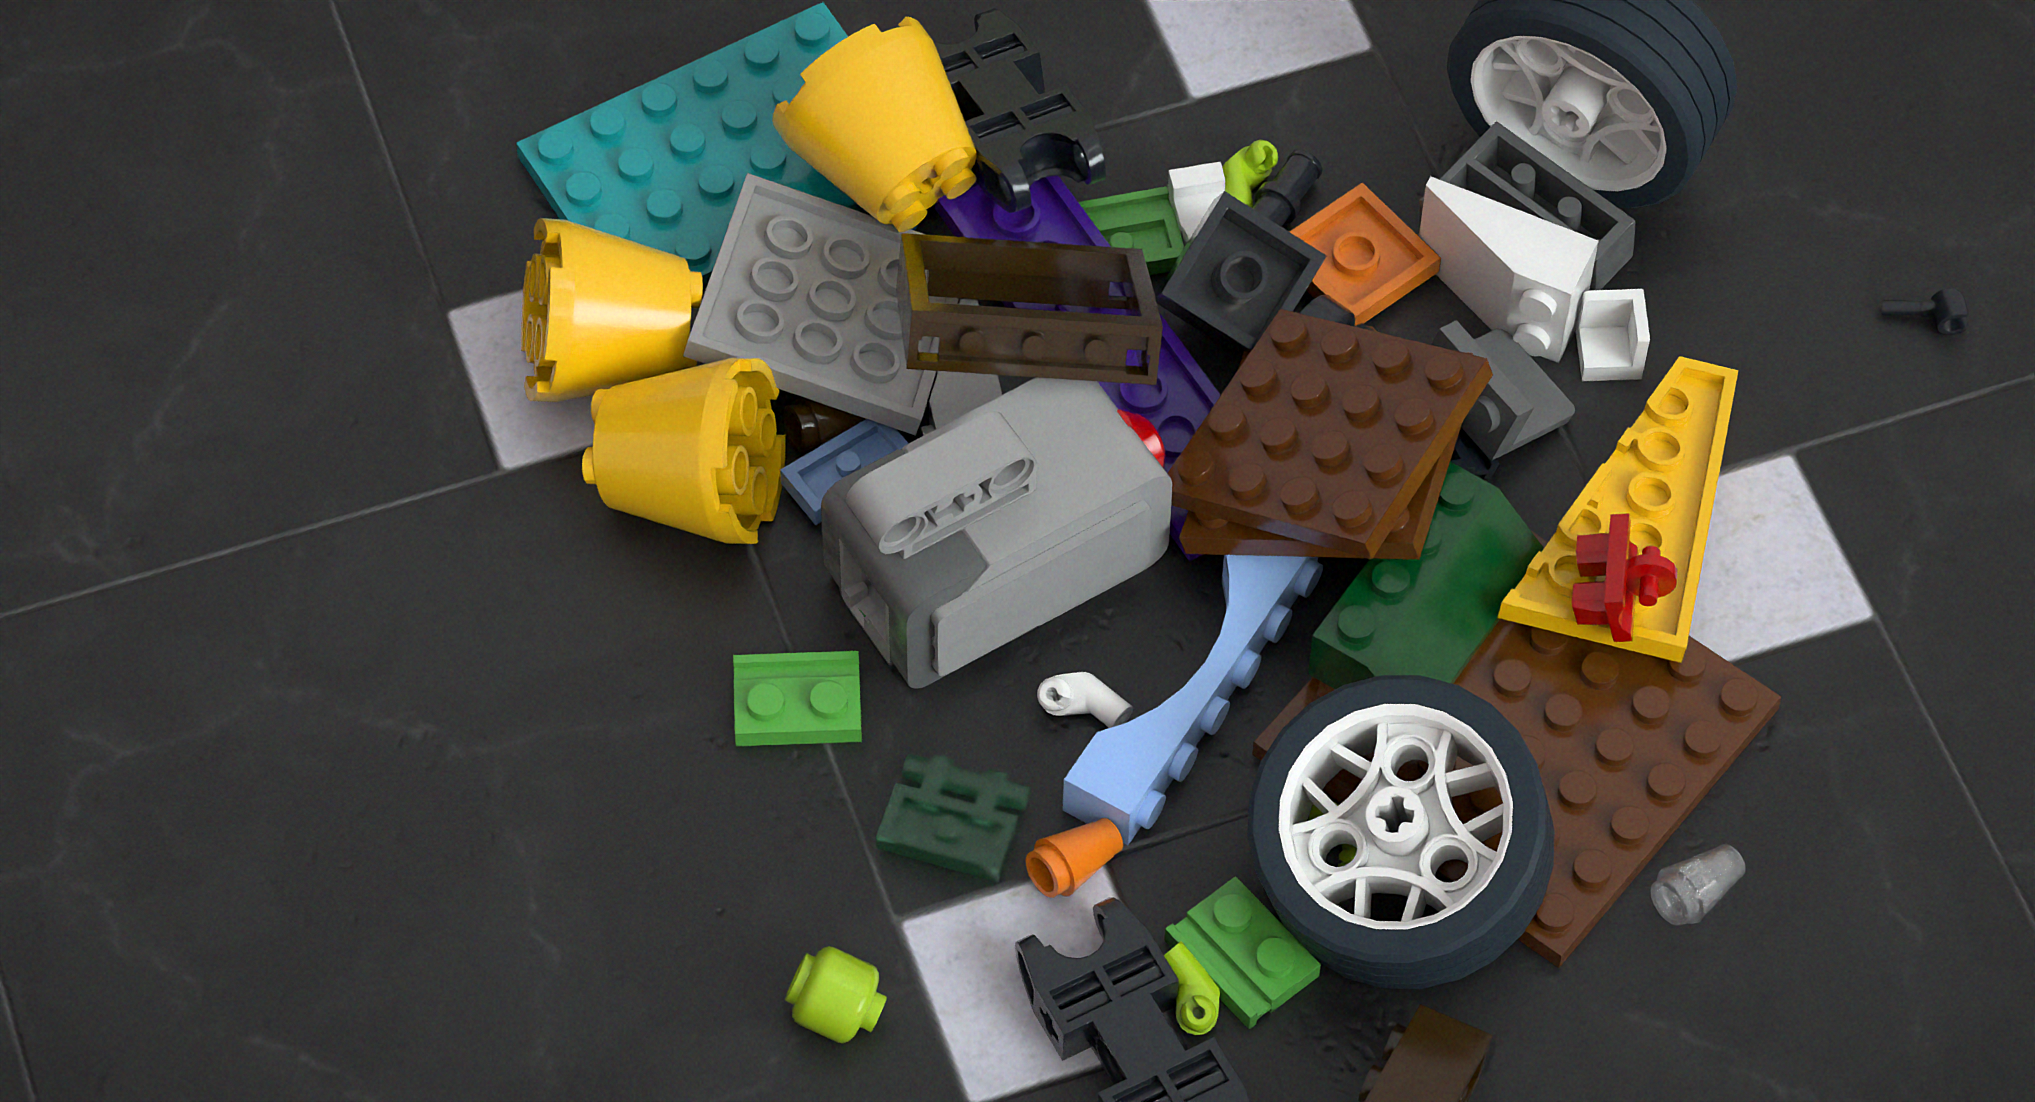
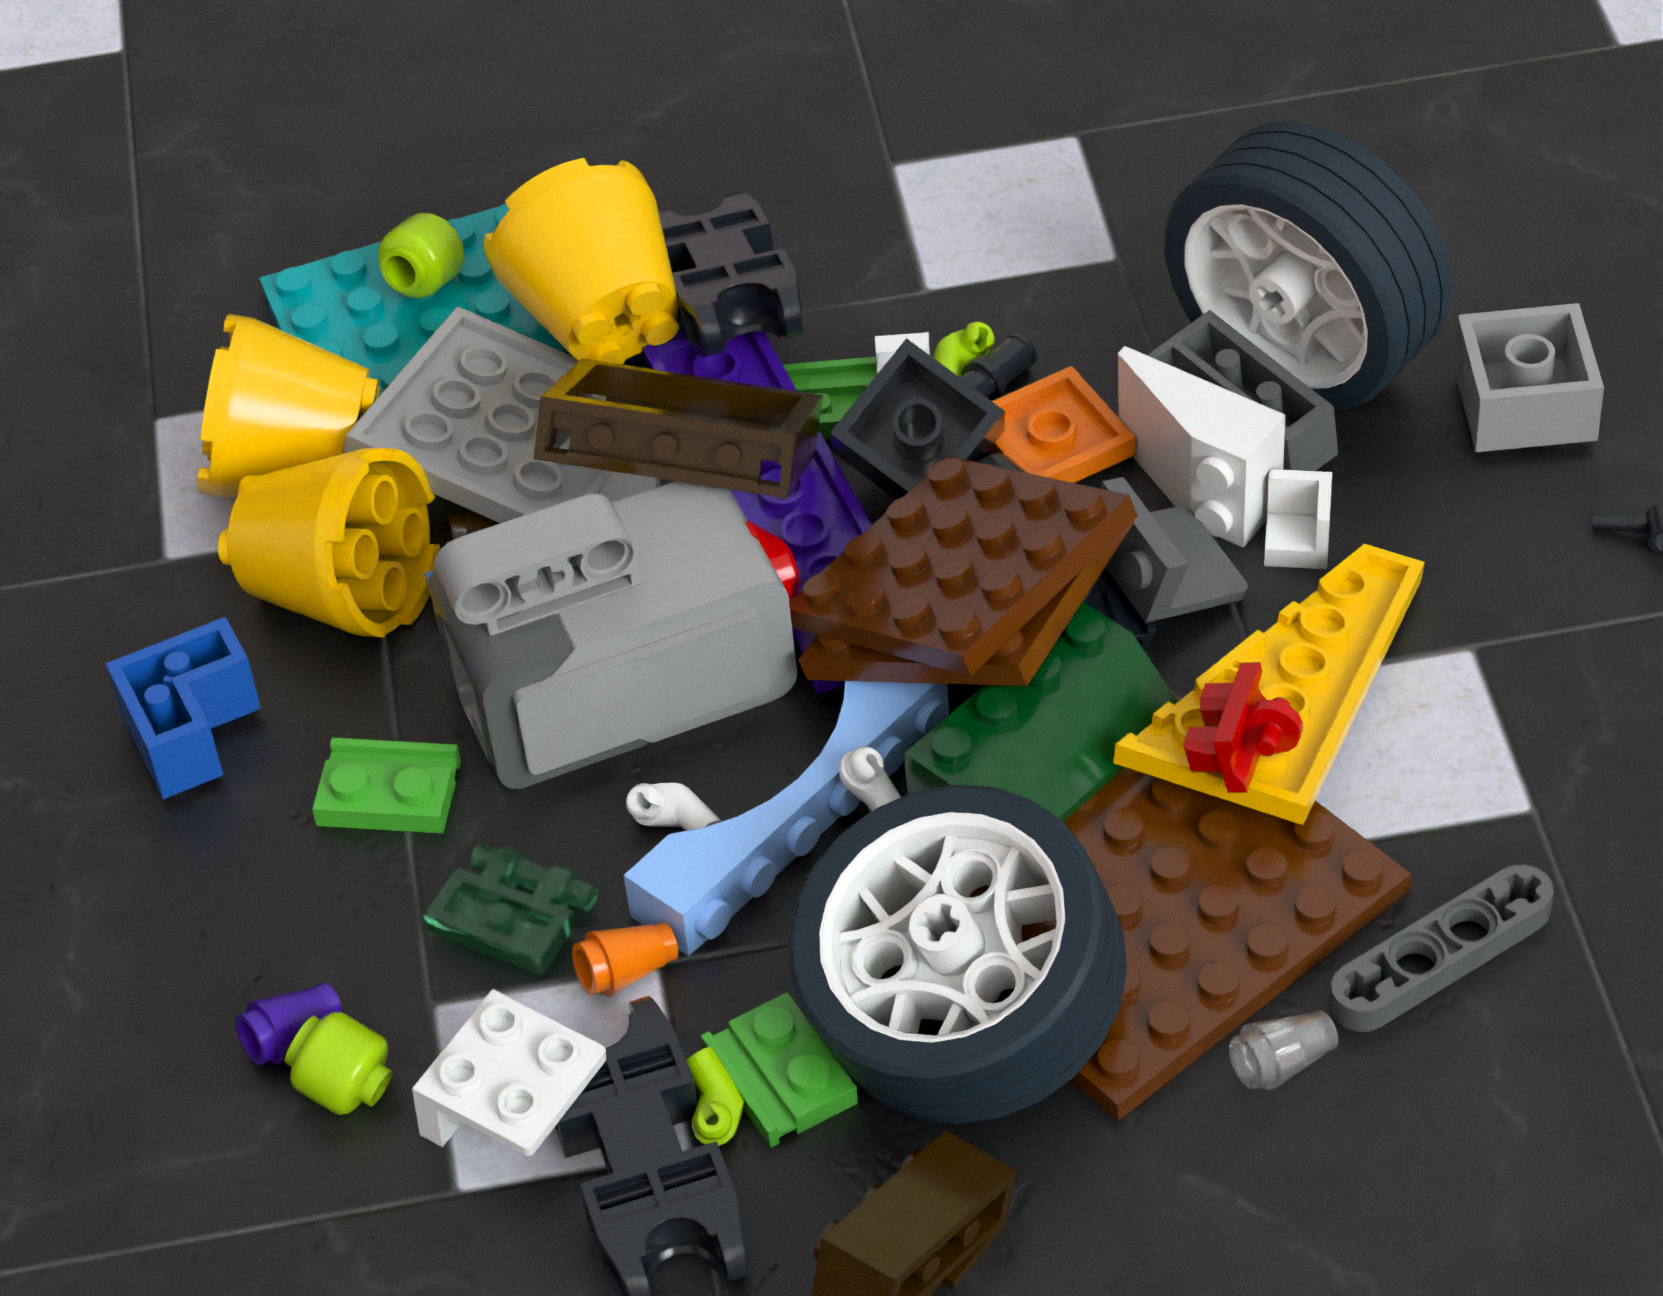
camera: 15 degrees right, 10 degrees down
none -> blue brick [105,617,261,799]
none -> dark purple cone [235,982,343,1065]
none -> lime head [377,213,465,299]
none -> white bracket [412,989,606,1156]
none -> white arm [839,746,901,812]
none -> dark grey beam [1330,864,1554,1032]
none -> light grey brick [1453,303,1604,452]

